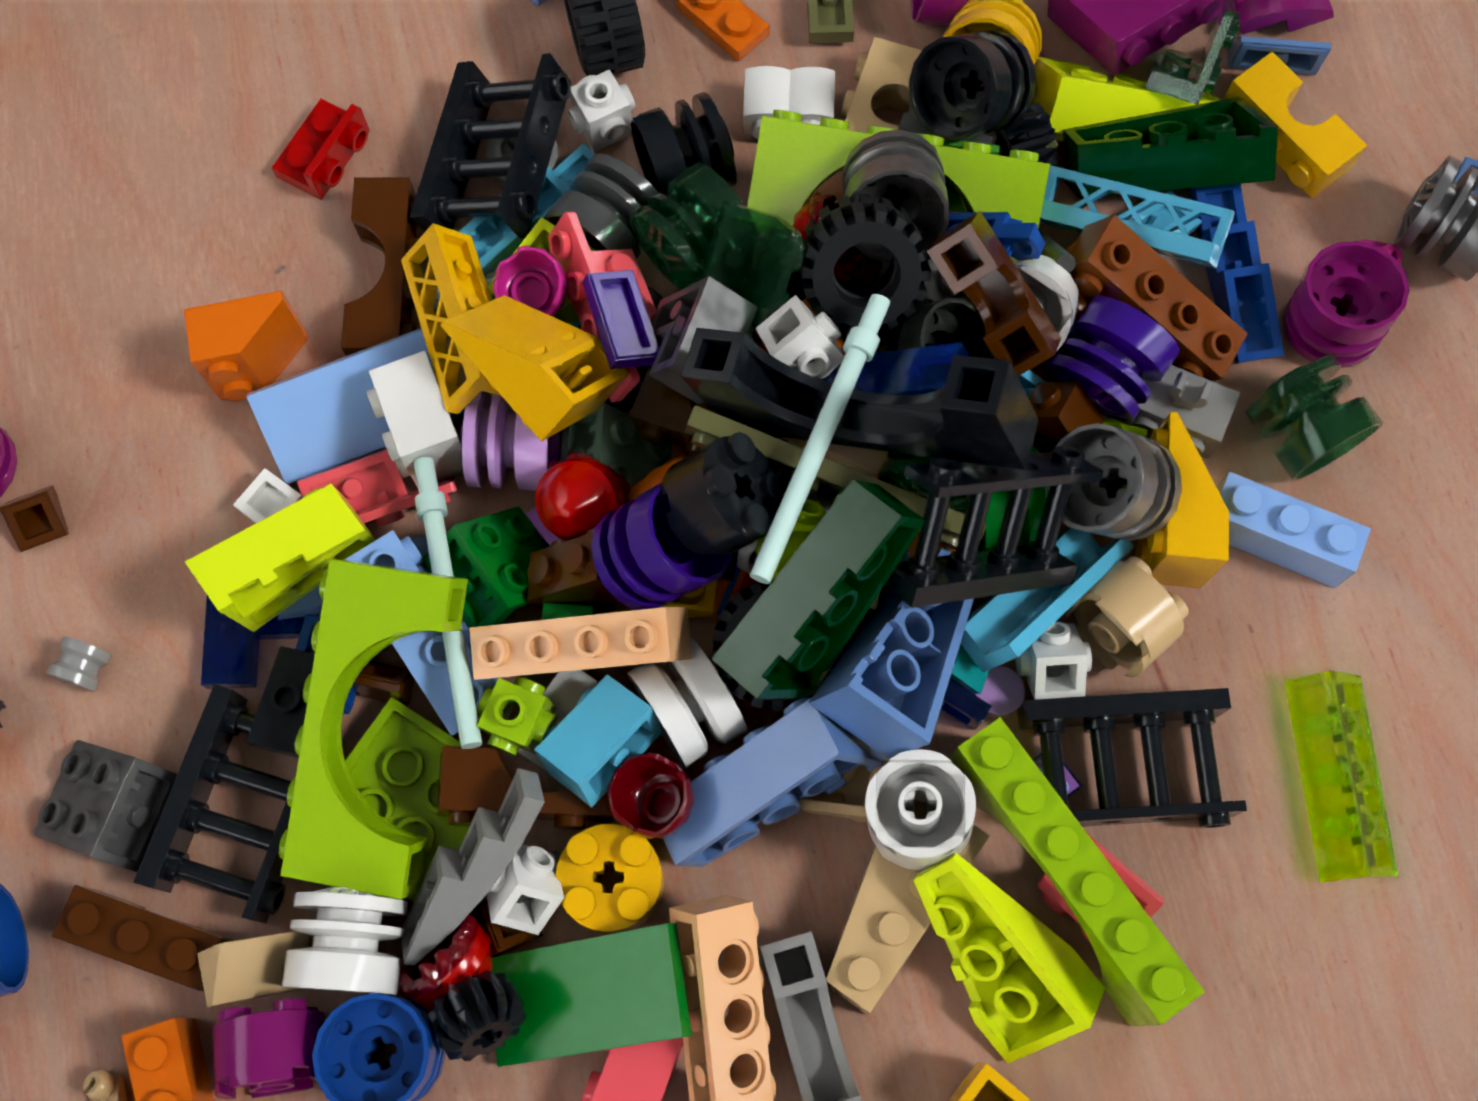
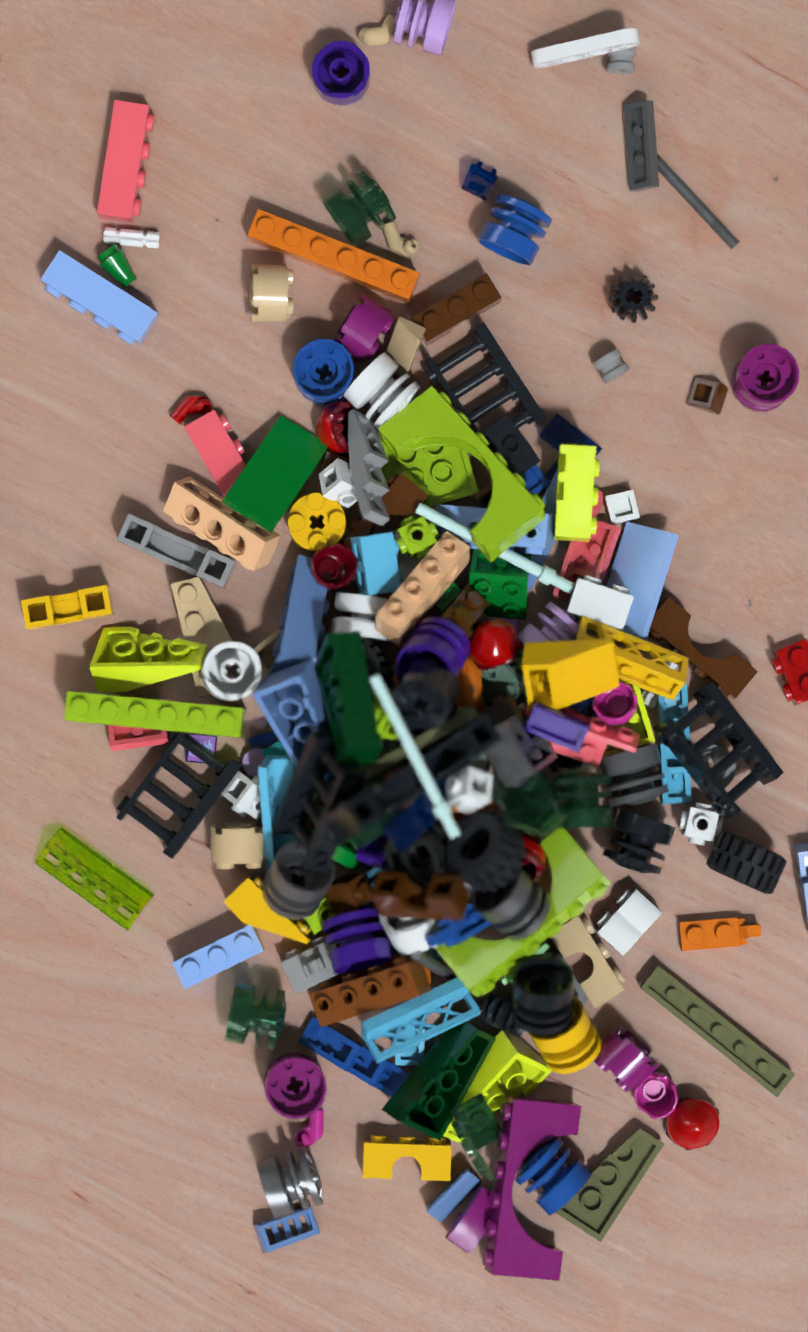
camera: 135 degrees right, 15 degrees up
flat silver bracket [34,740,177,872] -> none
orange slope [184,290,308,401] -> none
black gear [428,970,526,1061] -> none

